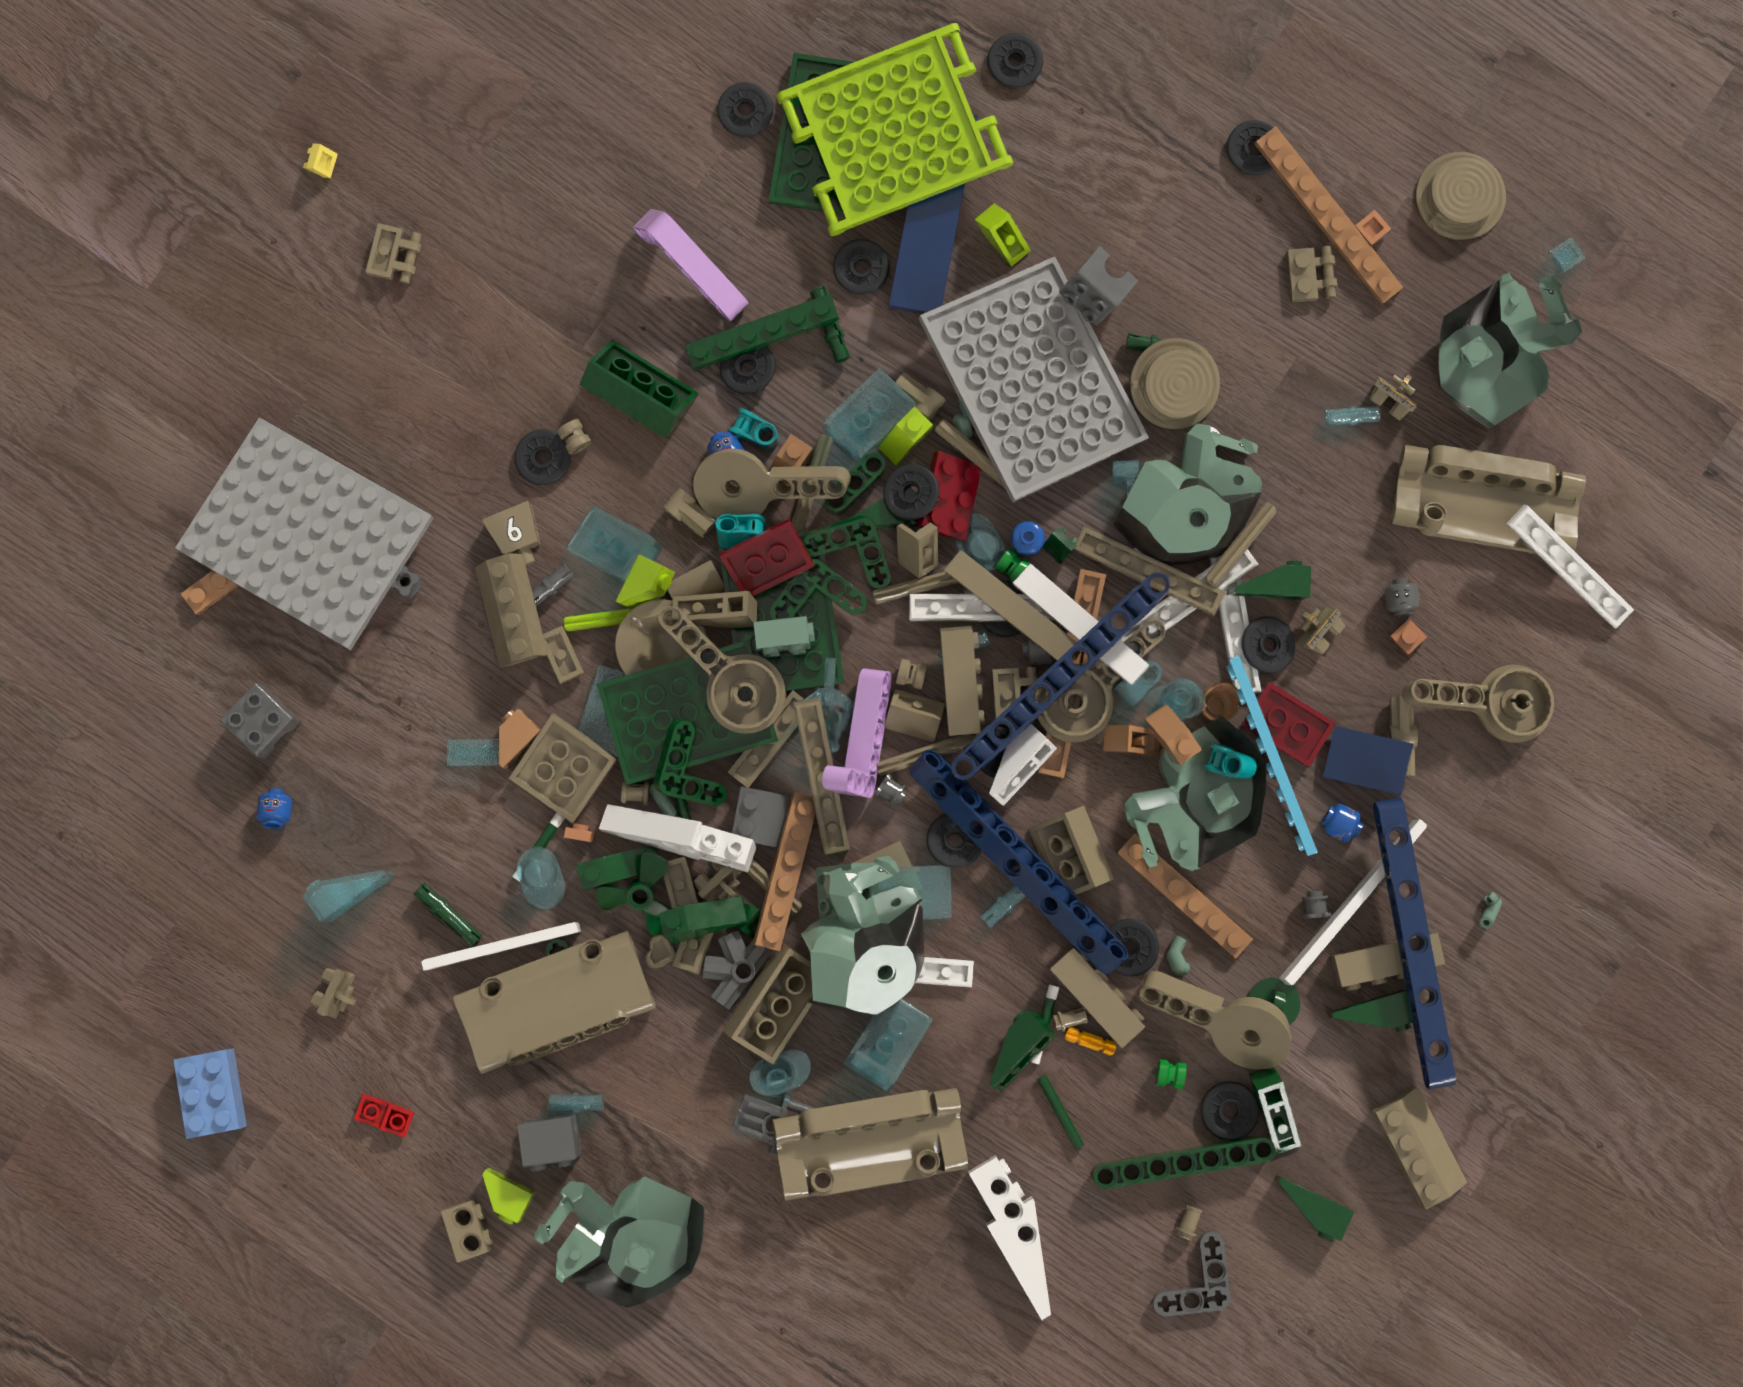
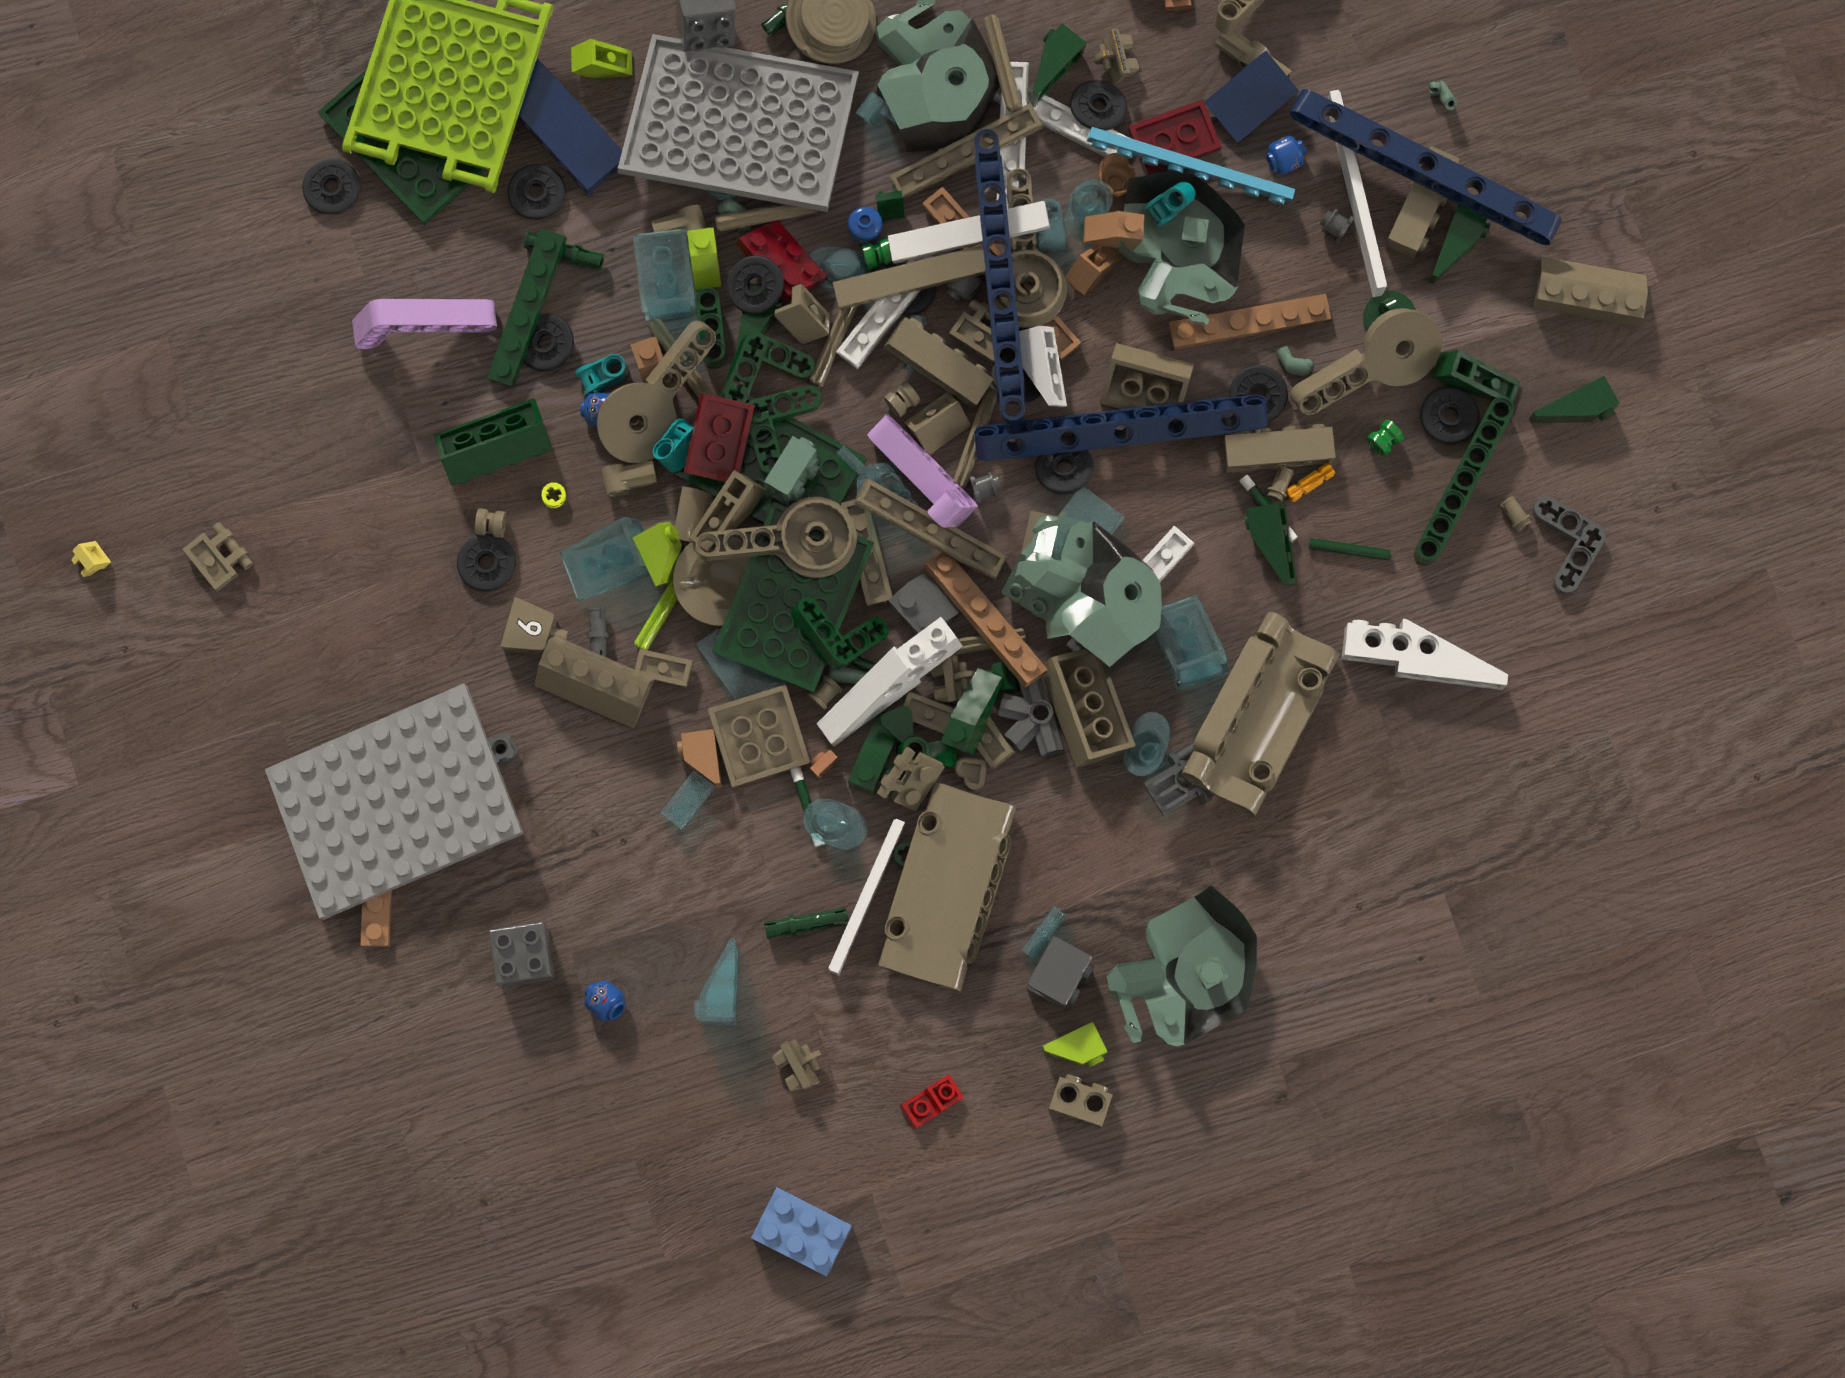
camera: 55 degrees left, 5 degrees down
clear light blue pin [980,885,1026,929] -> none
none -> neon yellow bush [542,483,566,508]
none -> dark tan plate [877,747,945,812]

